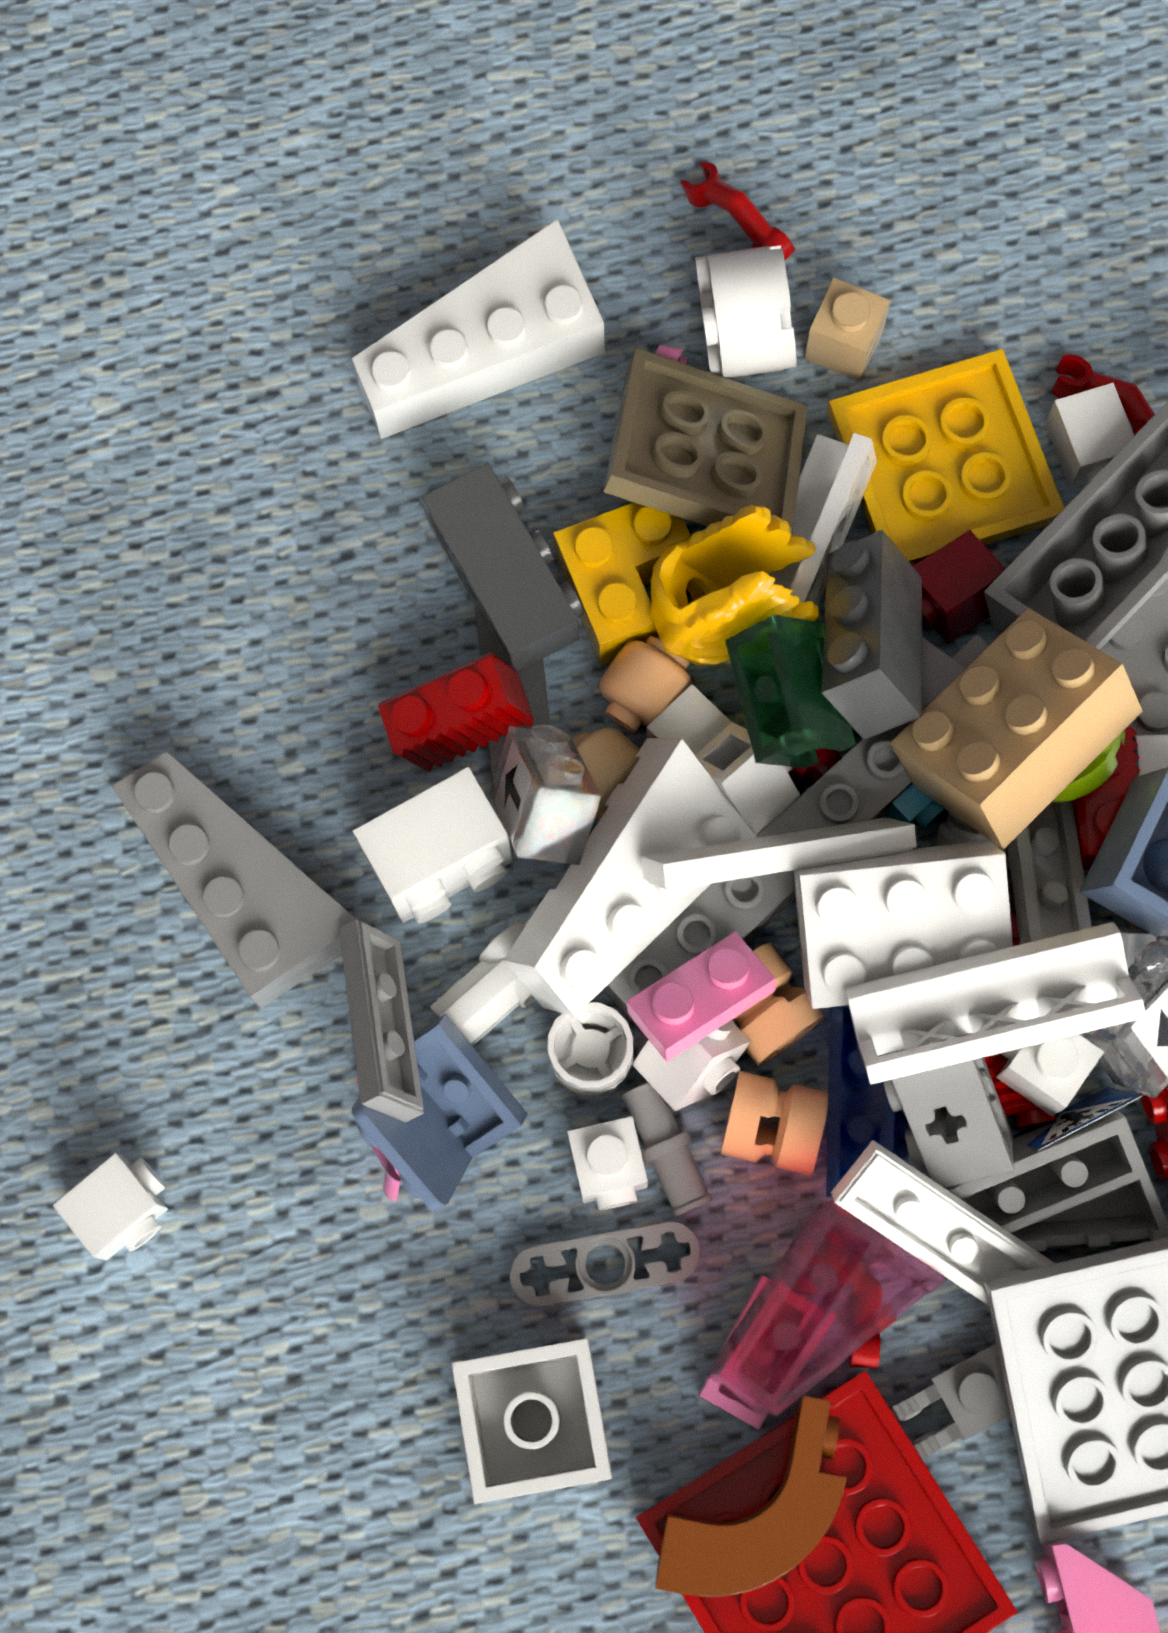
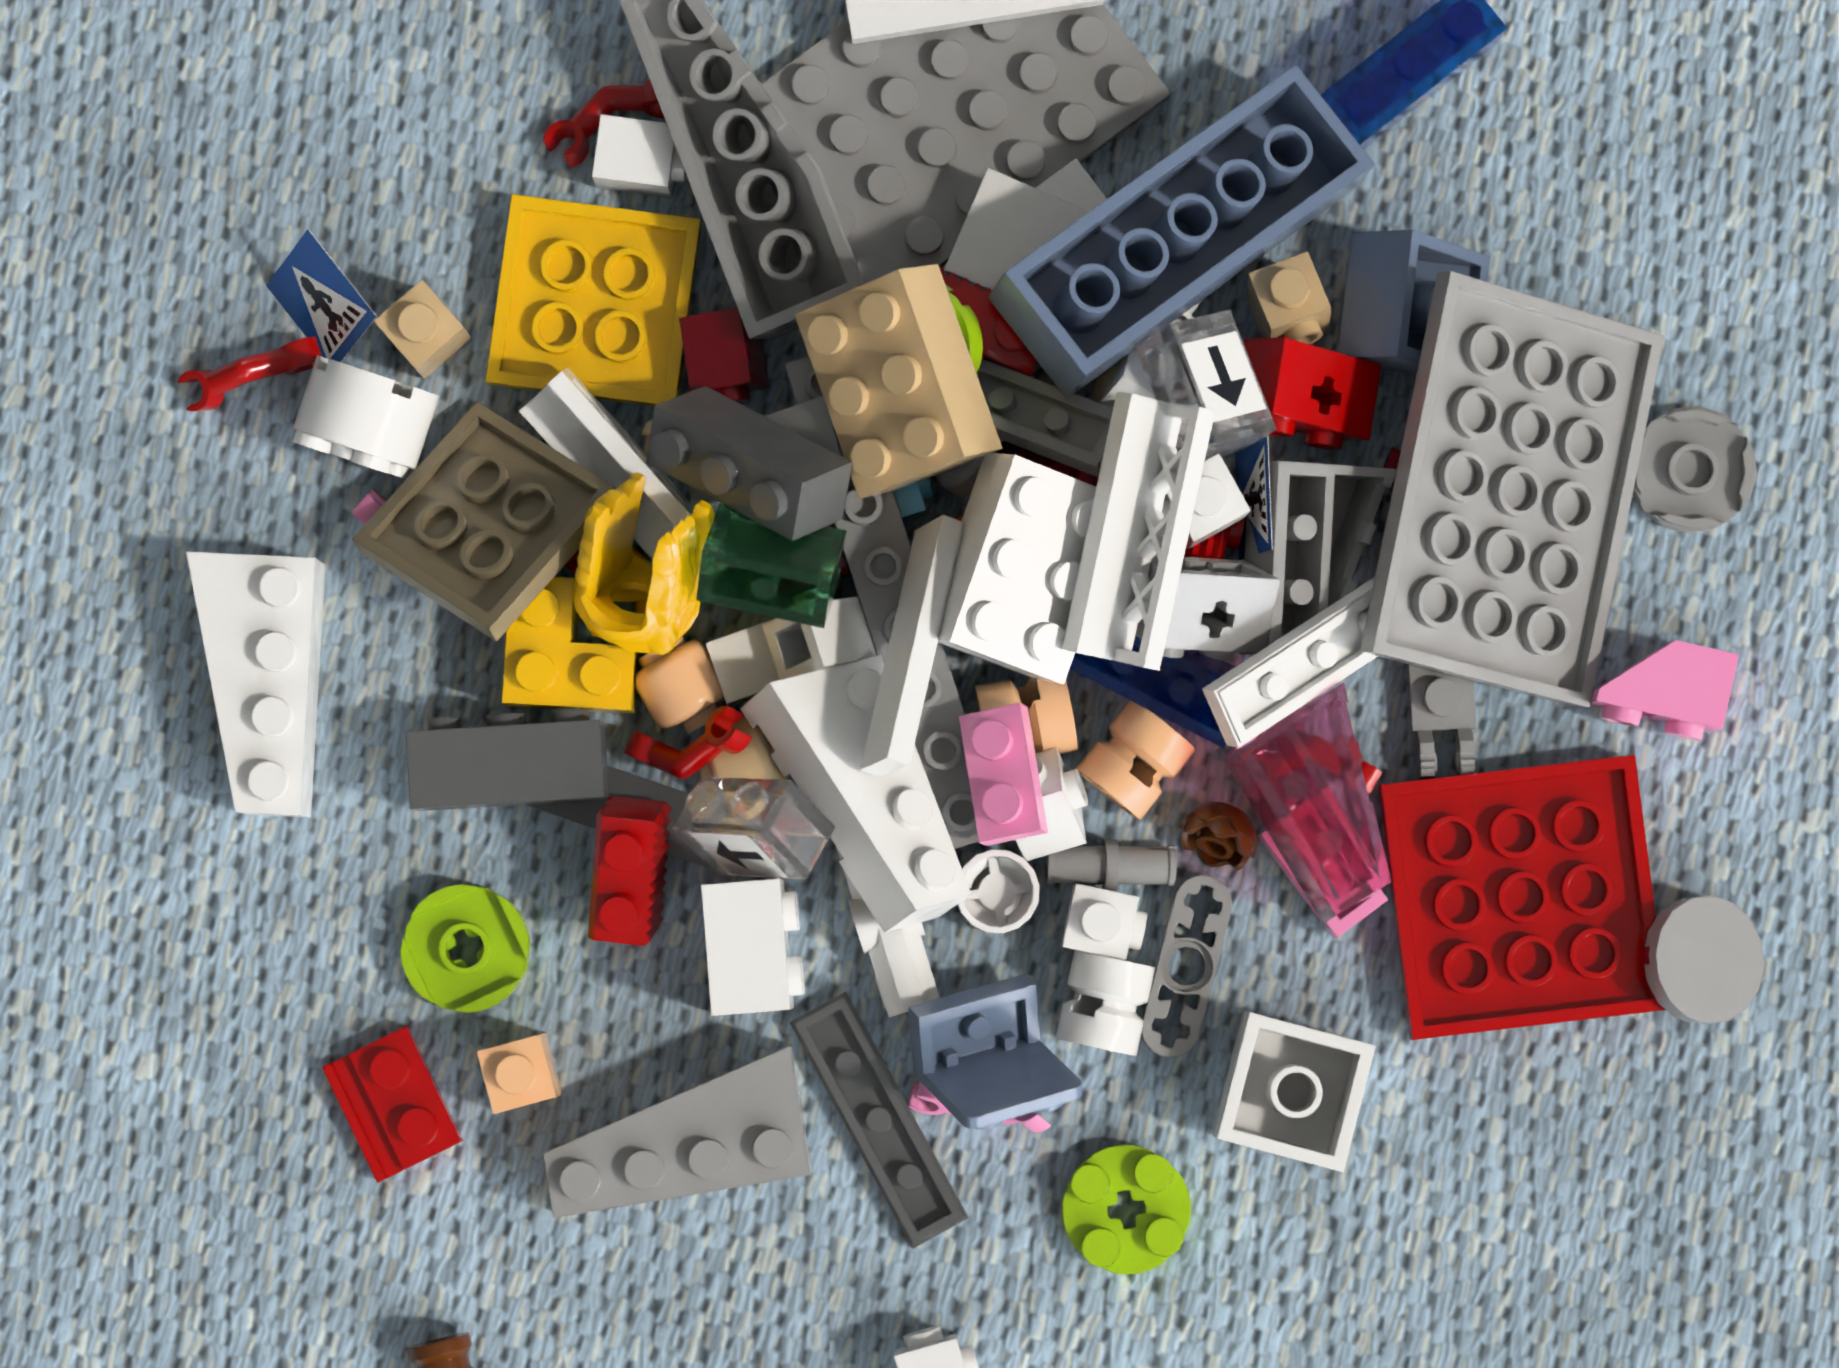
camera: 70 degrees left, 10 degrees up
light grey tile [339,919,424,1123] -> none
dark orange arch [655,1395,847,1597] -> none
none -> blue sticker [266,229,377,362]
none -> red plate [322,1026,464,1183]
none -> lime plate [400,884,531,1013]
none -> light nougat brick [477,1033,563,1114]
none -> red arm [624,706,752,779]
none -> dark grey tile [790,992,969,1249]
none -> white wheel [1055,950,1155,1056]
none -> lime plate [1062,1144,1191,1274]
none -> reddish brown plate [1179,802,1258,870]

